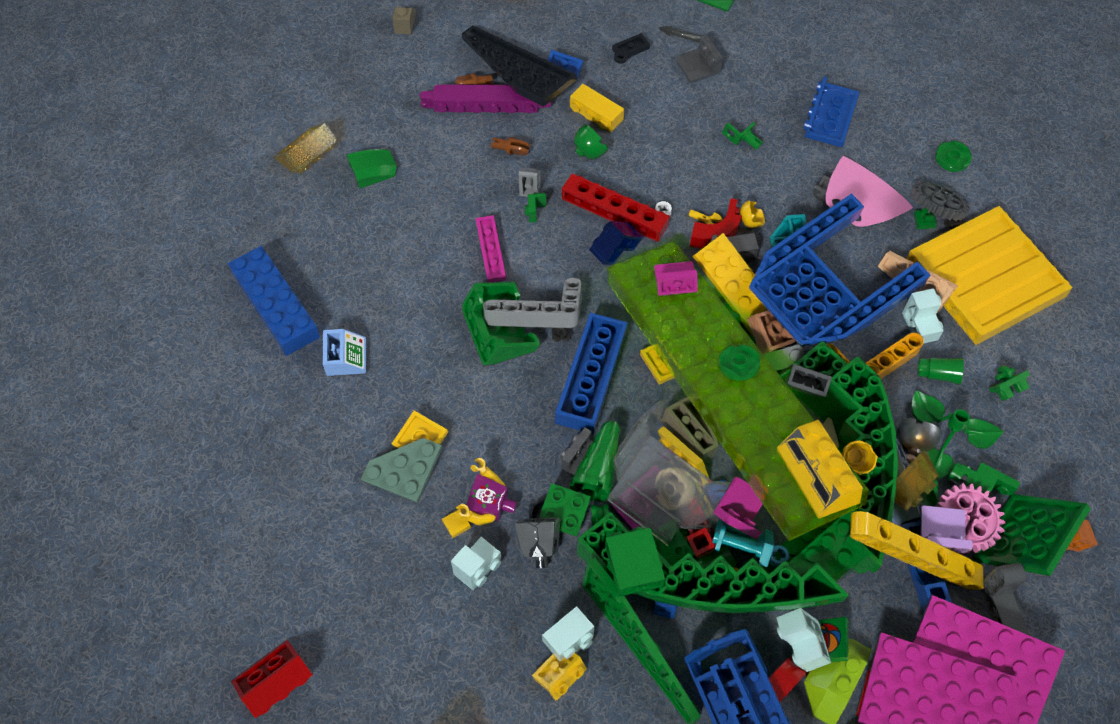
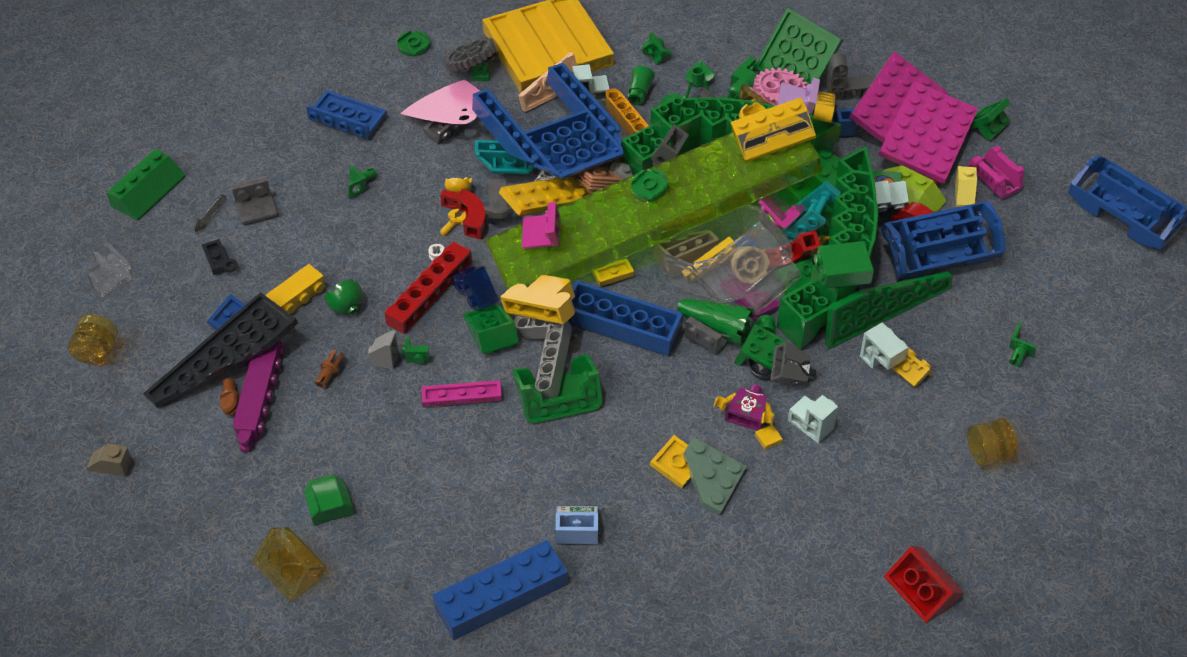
camera: 85 degrees left, 10 degrees down
none -> green slope [463,303,519,354]
none -> yellow brick [500,275,575,324]

